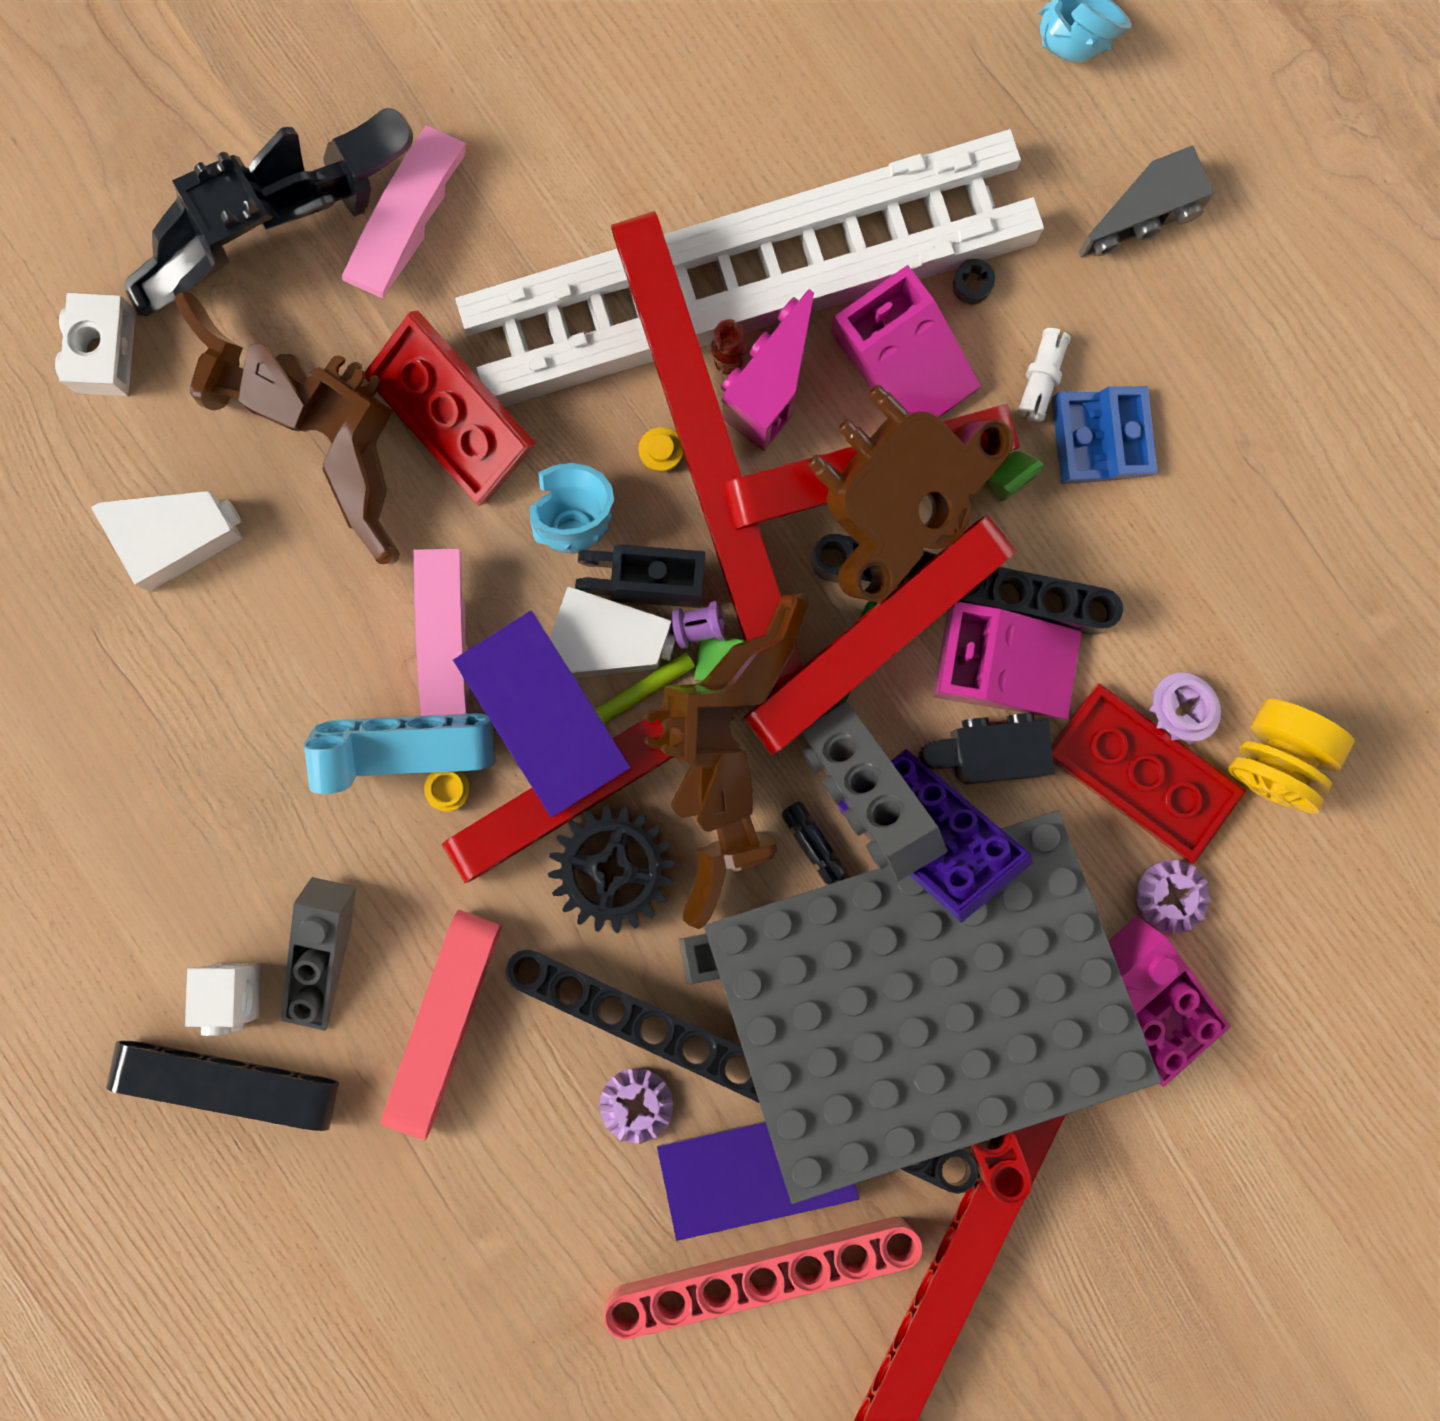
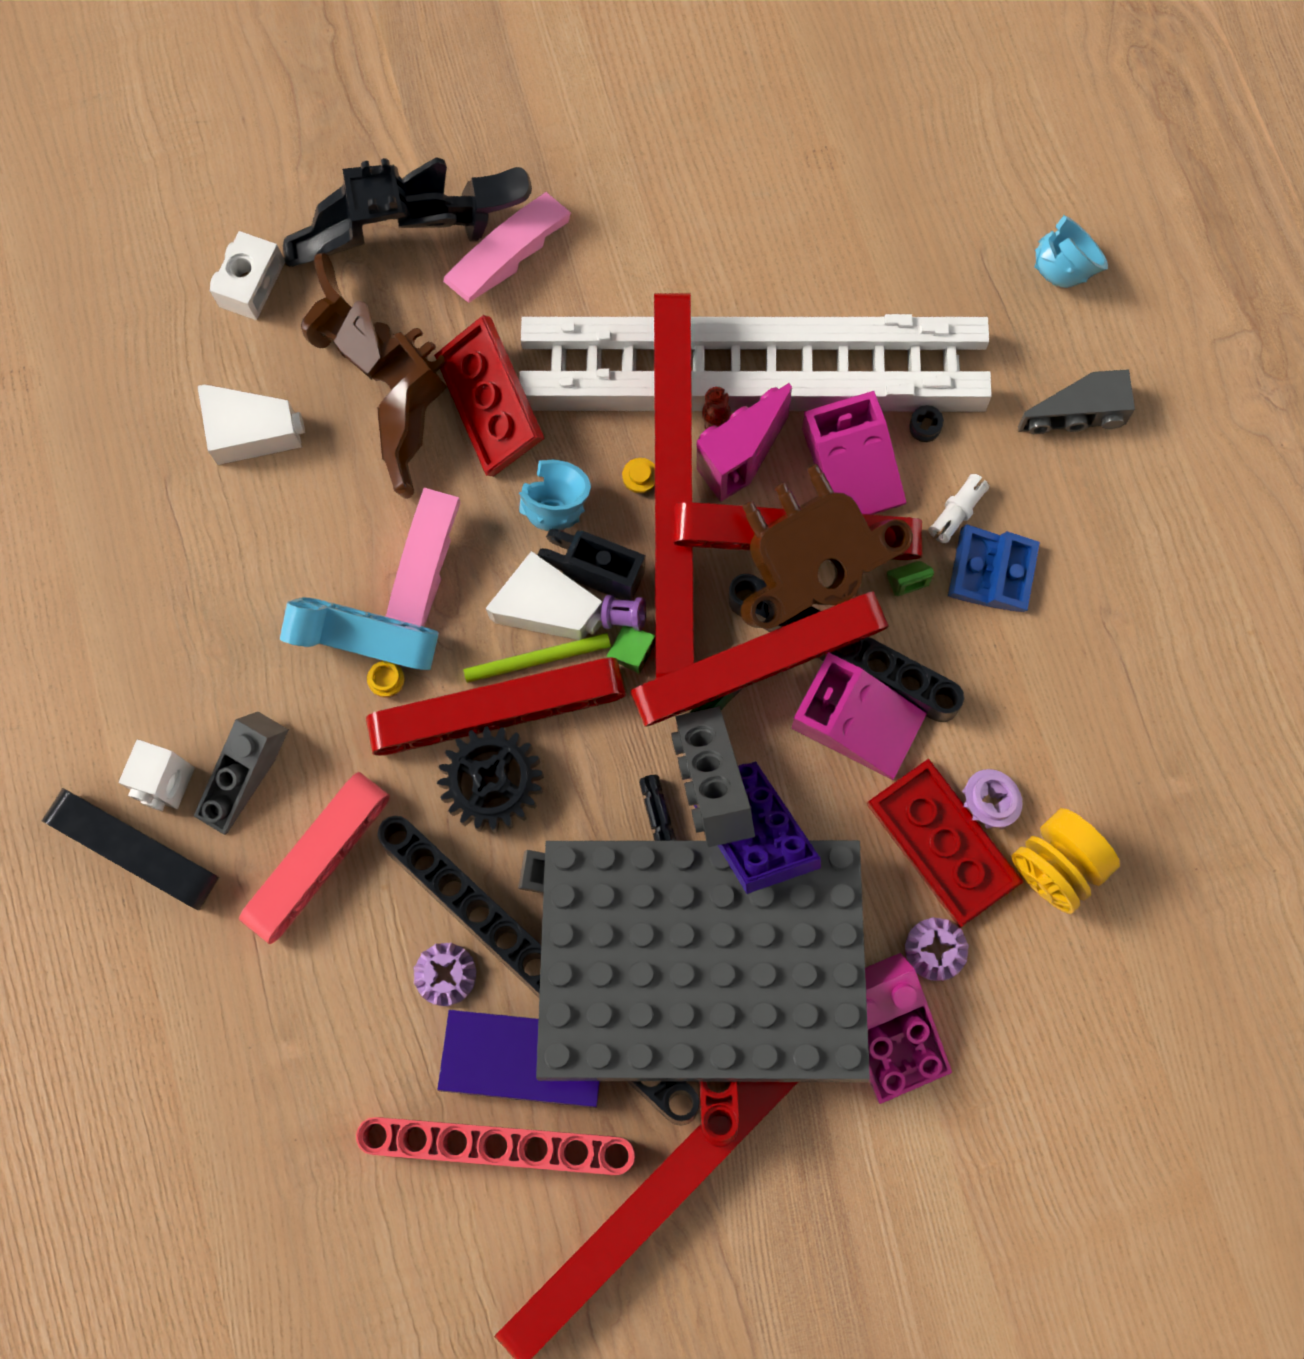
camera: 25 degrees right, 10 degrees down
dark purple tile [453,610,631,818] -> none
reddish brown piece [644,592,809,929] -> none
black hinge [918,713,1055,785] -> none

